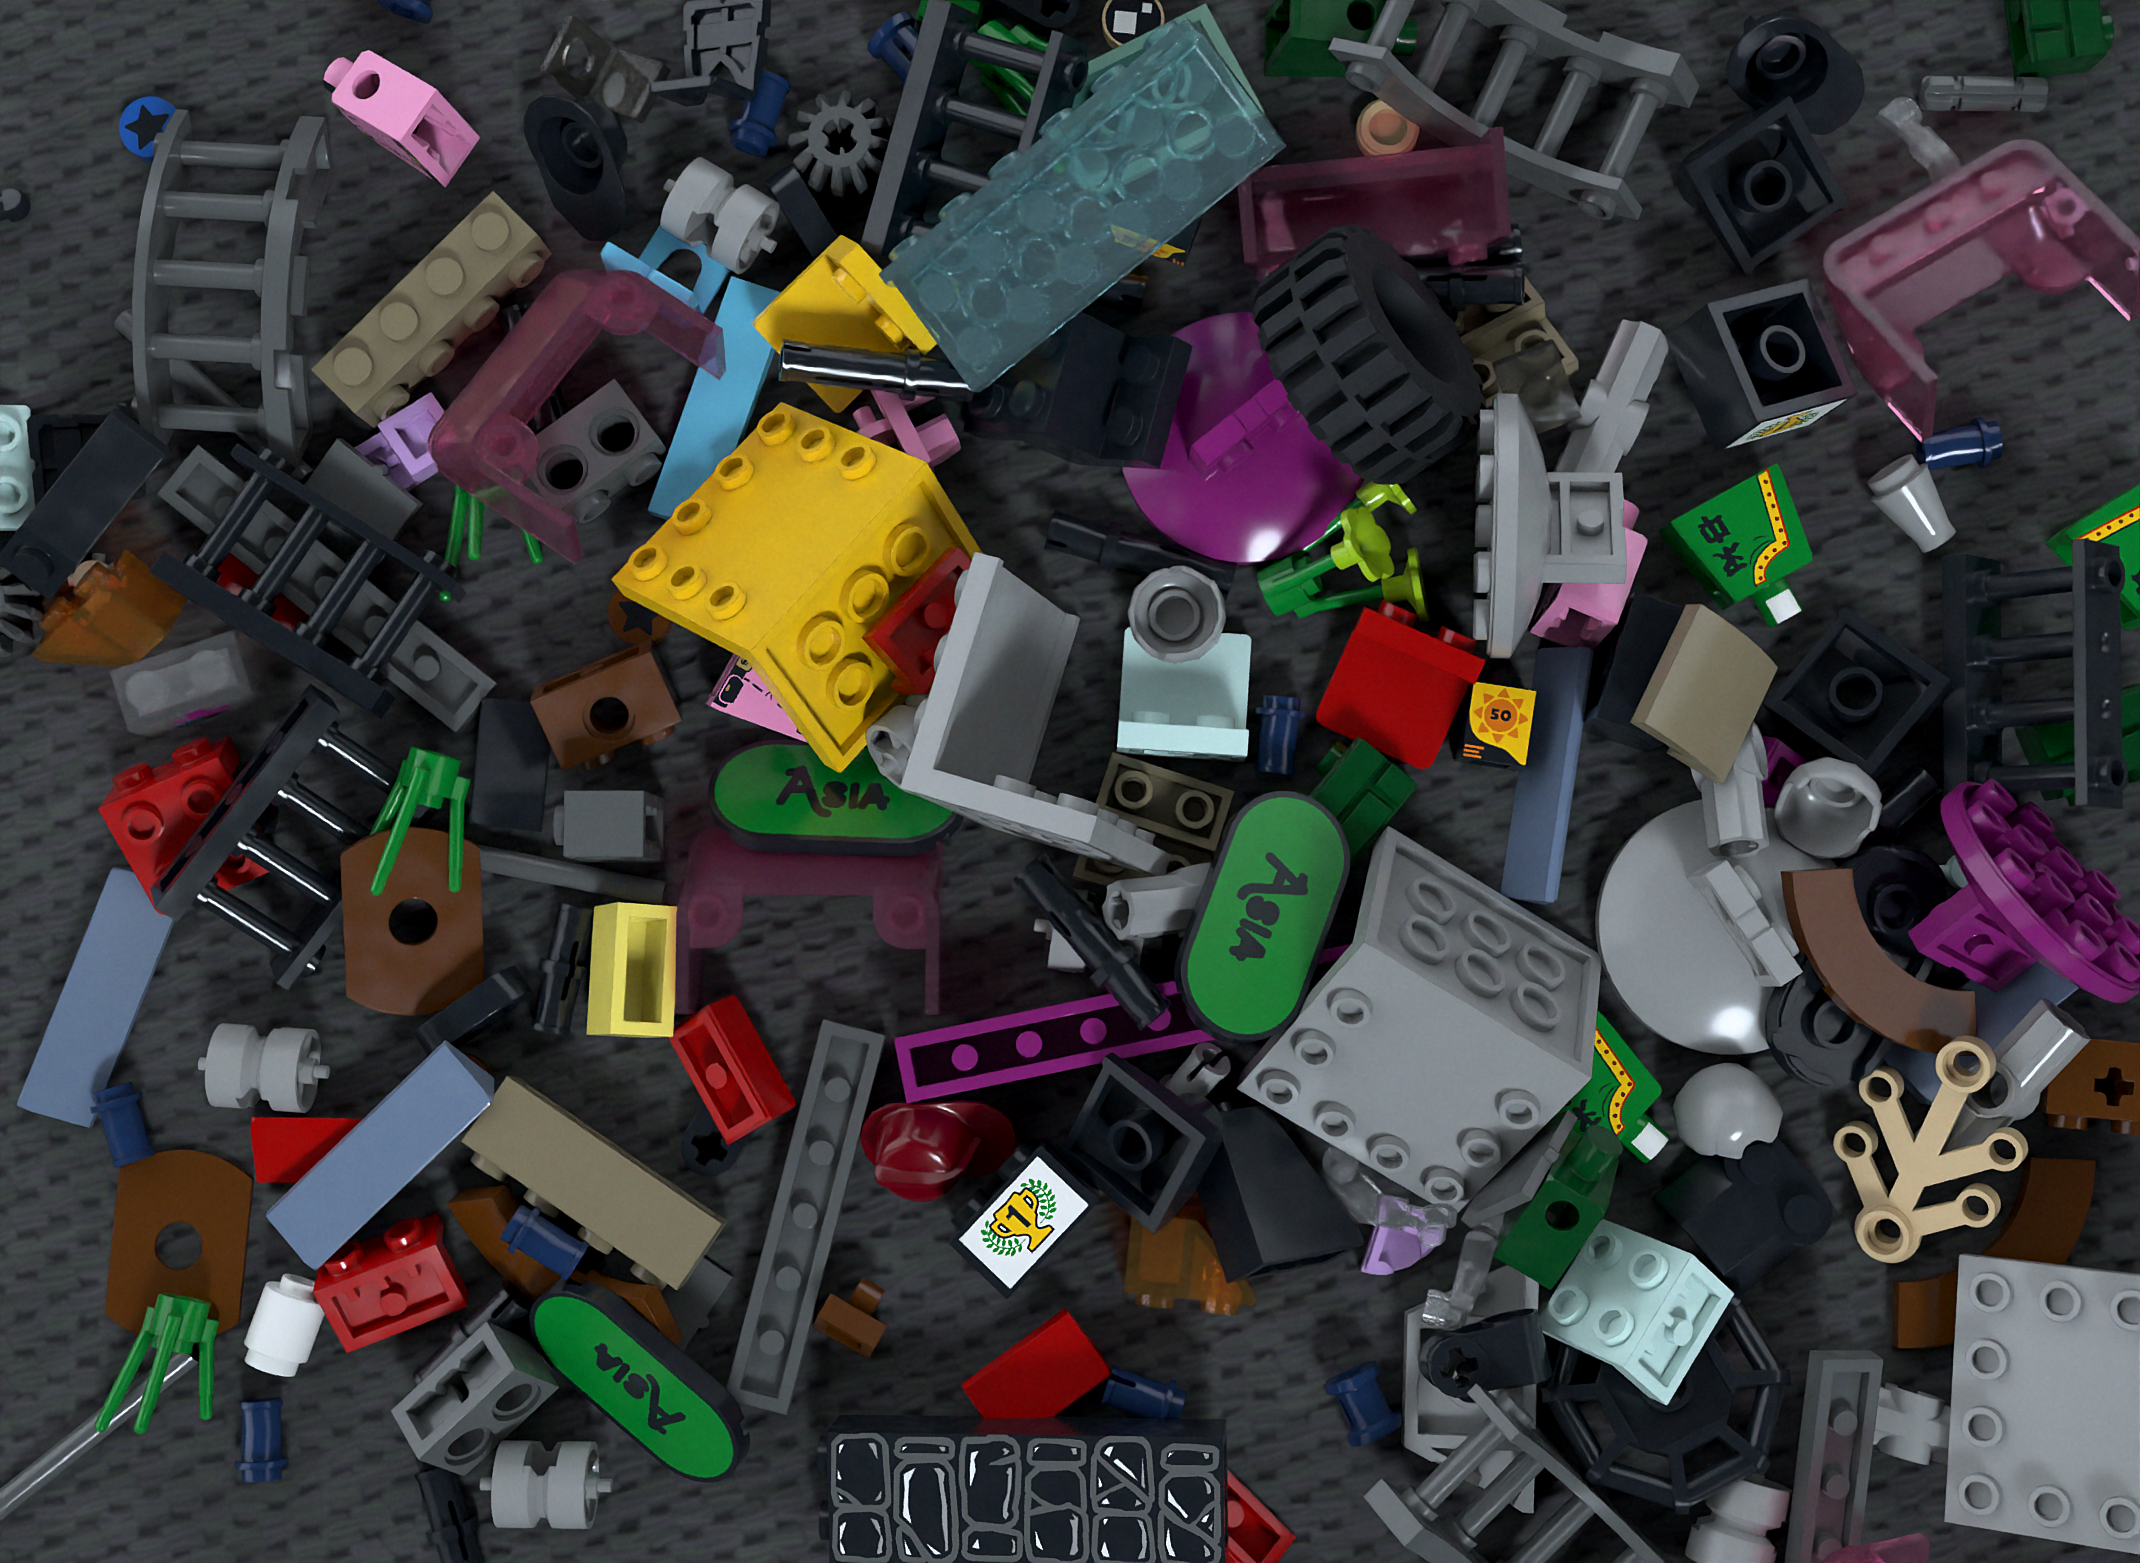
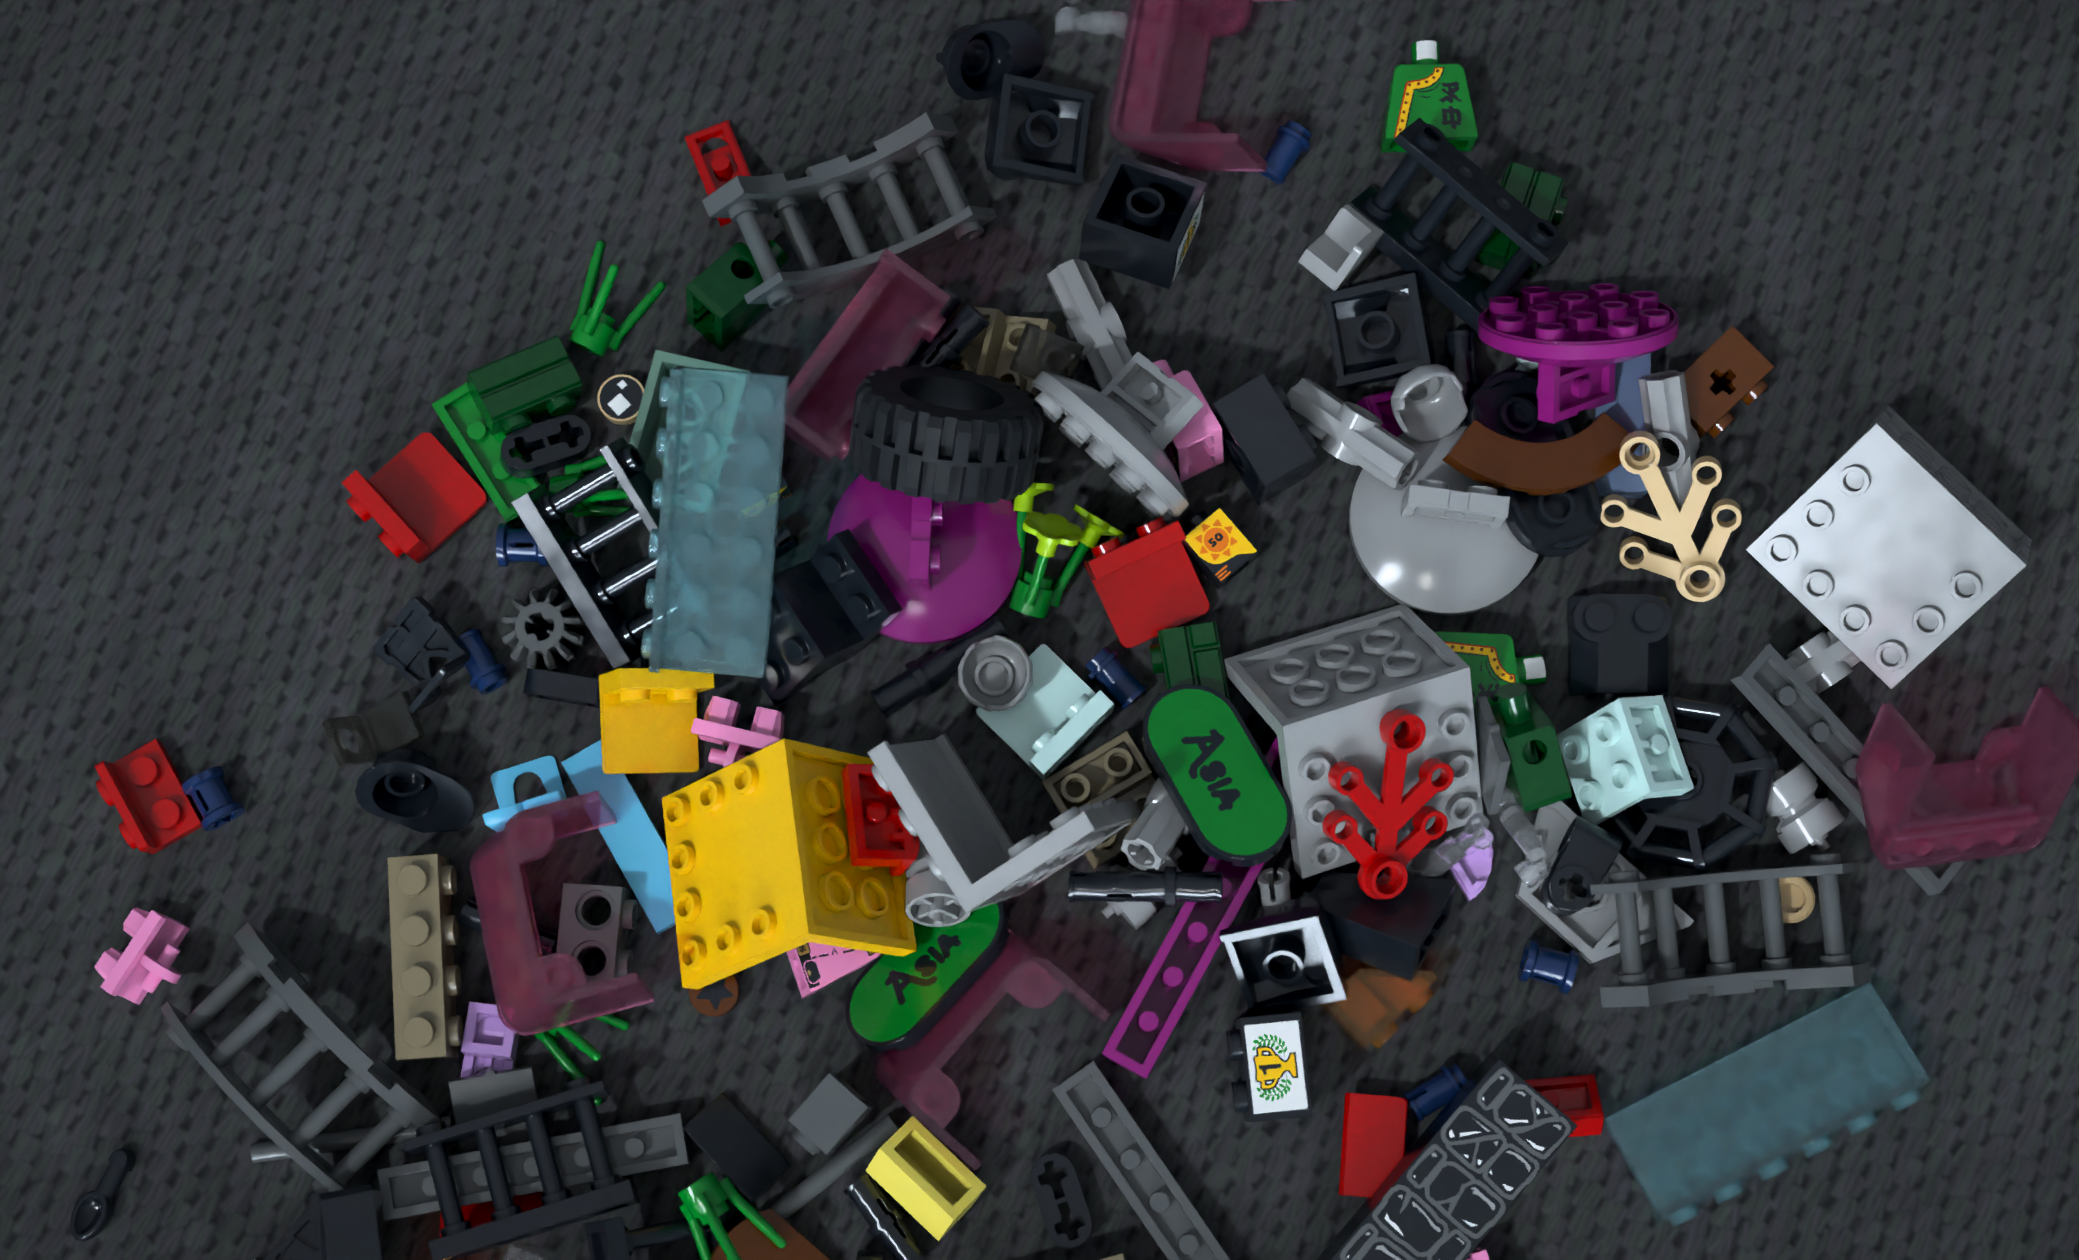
camera: 55 degrees left, 5 degrees down
blue tile [119,96,176,163] -> none
bright pink torso [323,50,480,187] -> none
reddish brown brick [530,638,683,770] -> none
light grey wheel [660,157,780,274] -> none
red slope [668,995,796,1145] -> none
black pin [779,339,976,402] -> none
reddish brown tile [813,1277,887,1360] -> none
dark red piece [860,1100,1016,1202] -> none
tan tile [1355,99,1419,164] -> none
sand blue slope [1500,646,1594,904] -> none
dark tan slope [1630,604,1778,784] -> none
green torso [1658,463,1813,629] -> none
light grey hair [1673,1063,1783,1159] -> none
light grey cone [1867,454,1956,553] -> none
reddish brown tile [1892,1156,2096,1348] -> none
none -> bright pink hips [95,908,190,1005]
none -> light grey panel [1298,205,1383,291]
none -> red plant [1322,709,1454,900]

